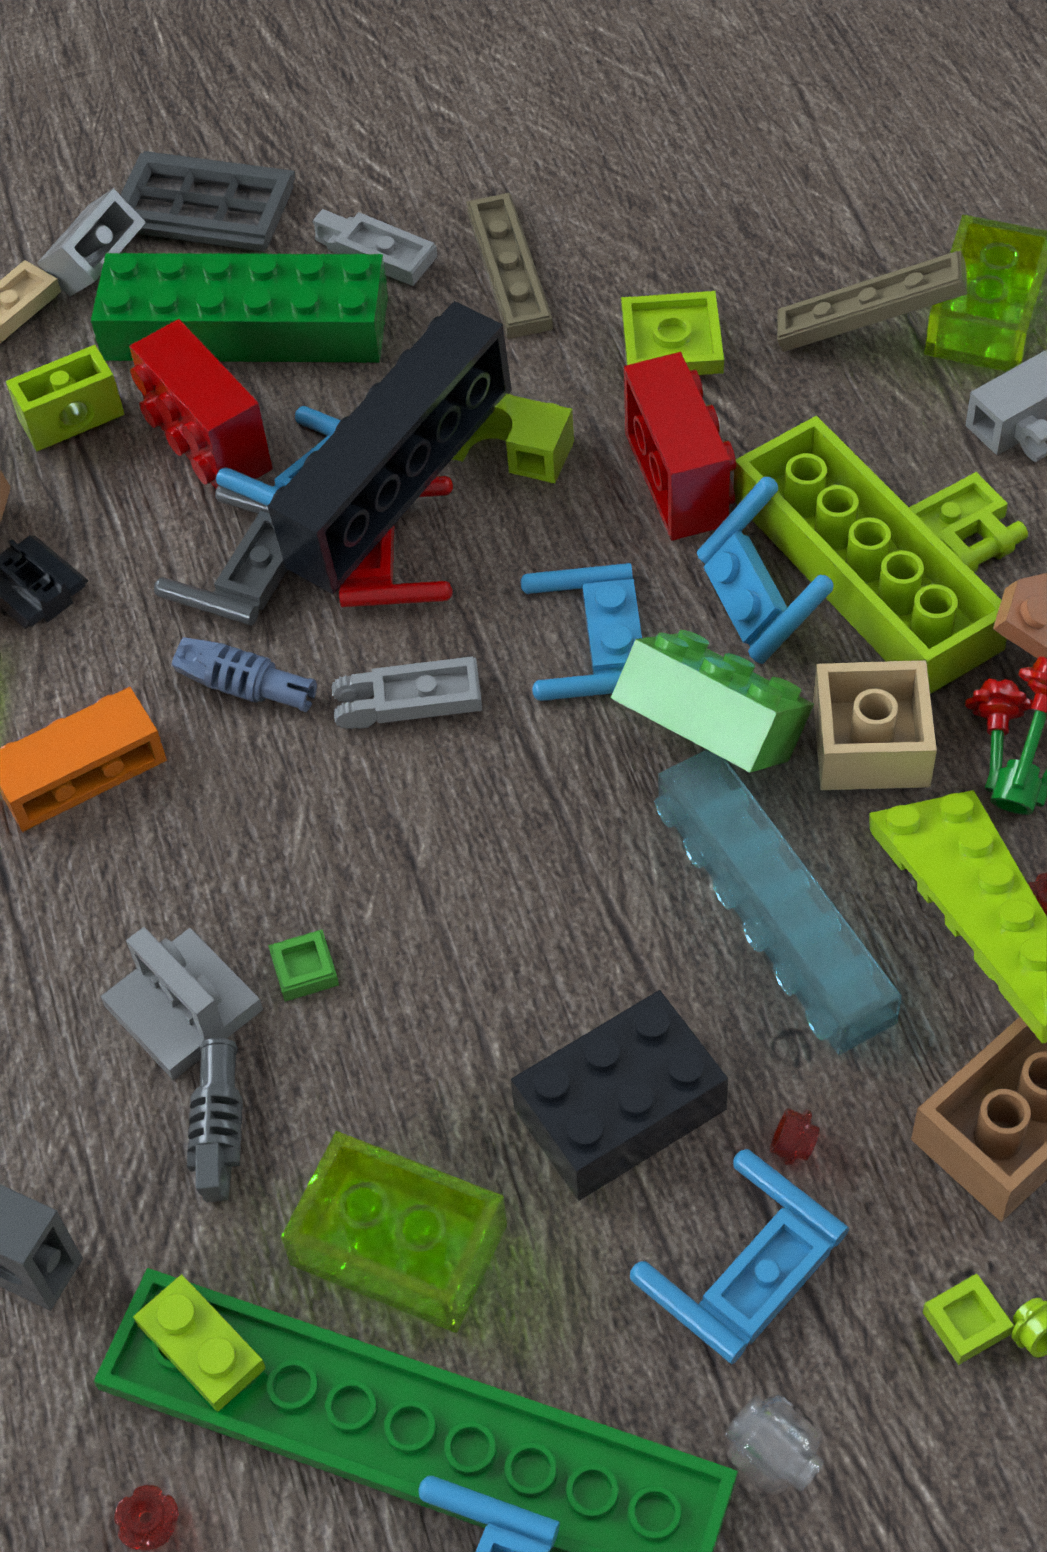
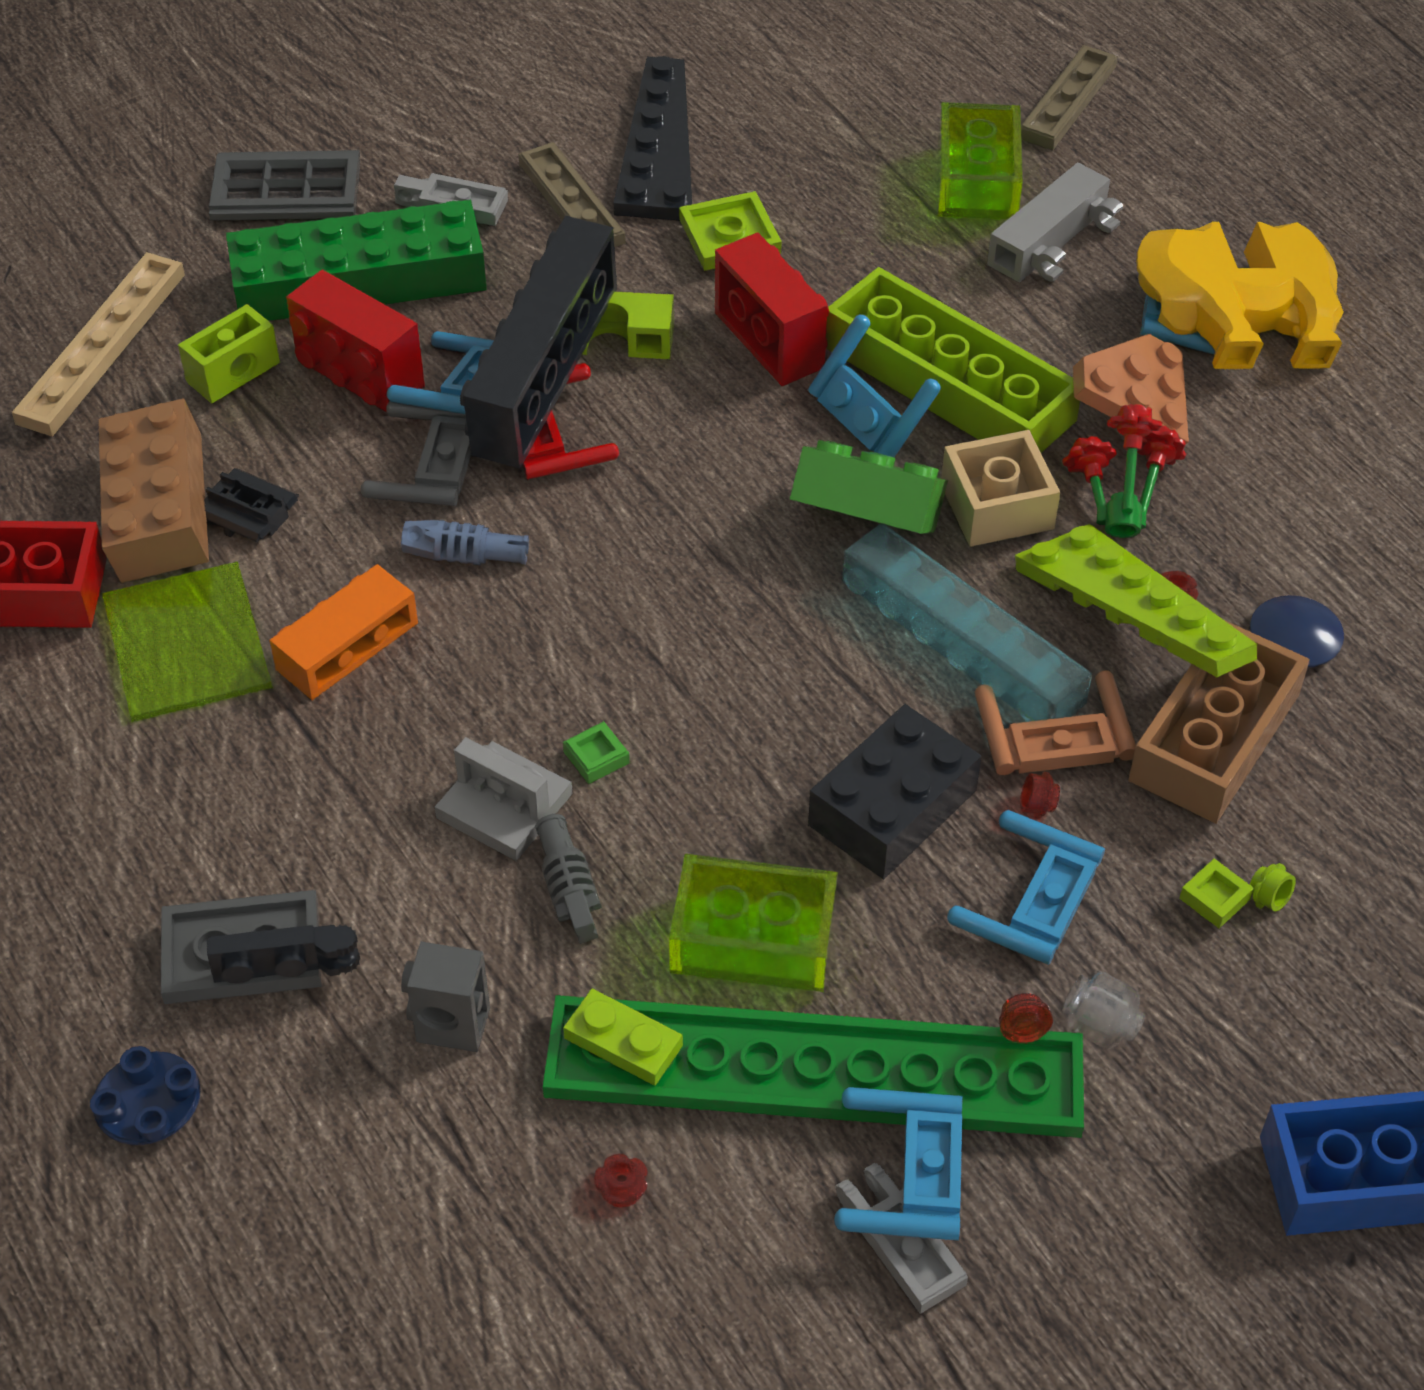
camera: 20 degrees left, 5 degrees down
light grey brick [37,188,146,297] -> none
light grey hinge [332,656,483,730] -> none
dark azure plate [520,563,642,701] -> none
dark tan tile [777,251,968,352] -> none
lime plate [909,472,1028,573] -> none
none -> black wing [613,56,692,221]
none -> nougat plate [975,670,1136,775]
none -> clear red plate [999,993,1053,1043]

